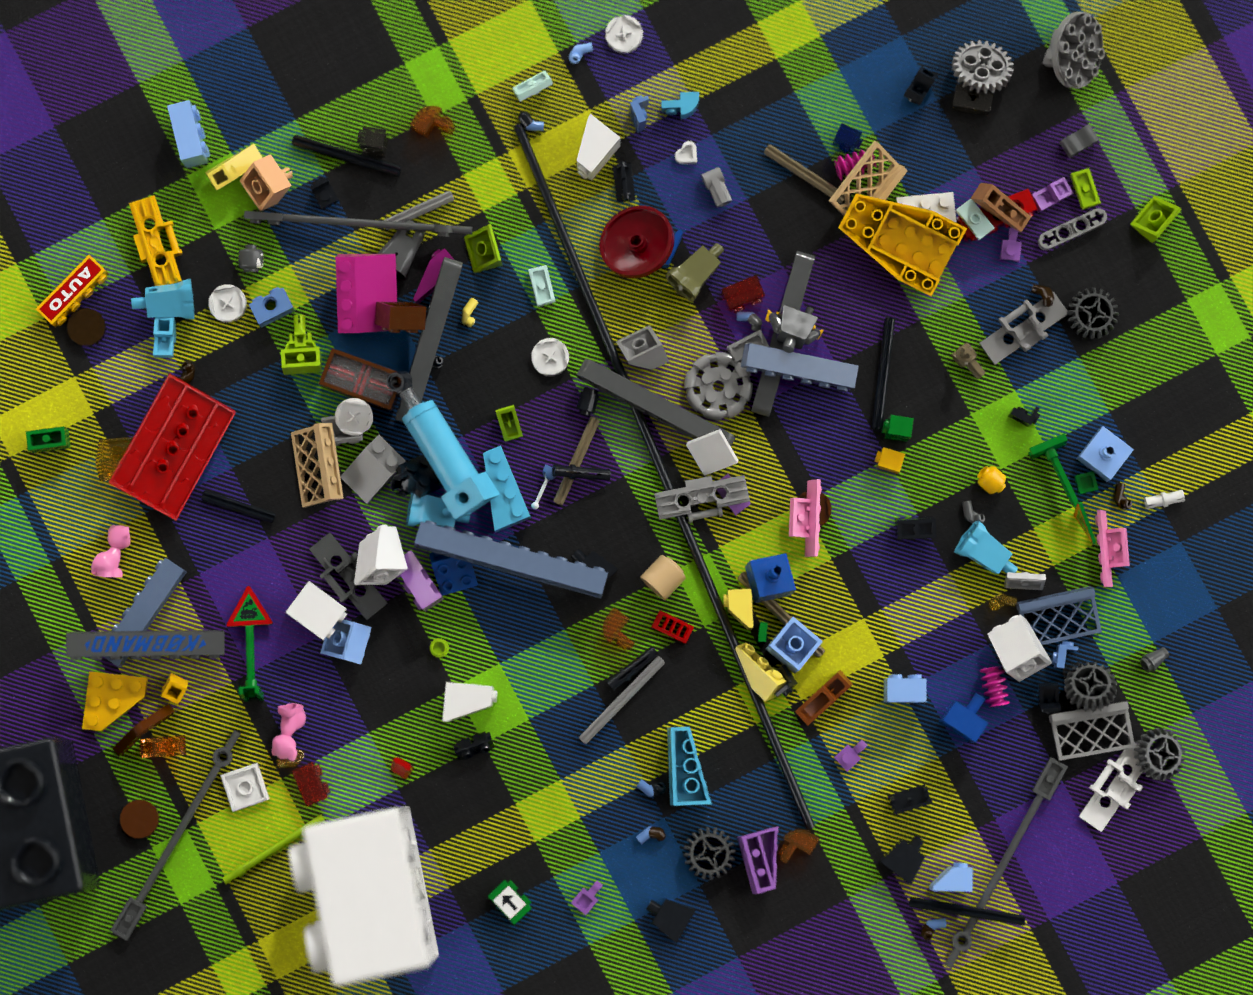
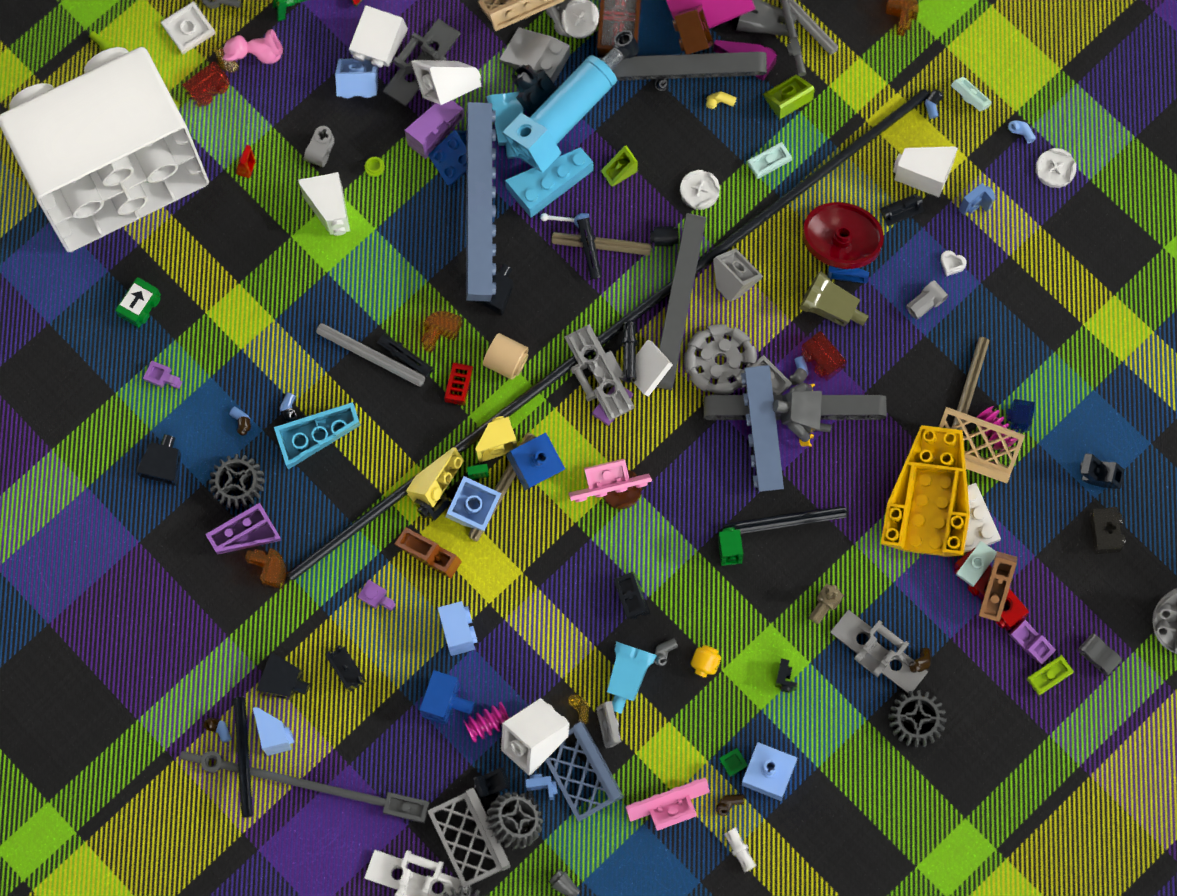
camera: 80 degrees right, 10 degrees down
black hinge [453,732,495,760] -> none
medium azure brick [661,92,699,119] -> none
yellow brick [874,447,905,474] -> none
light grey gear [952,40,1014,94] -> none
medium lavender plate [1000,227,1022,262] -> none
green piece [1028,433,1096,544] -> none
light grey beam [1037,208,1107,251] -> none
lime slope [1130,196,1182,243] -> none
none -> light grey piece [304,126,334,167]
none -> black pin [621,321,638,383]

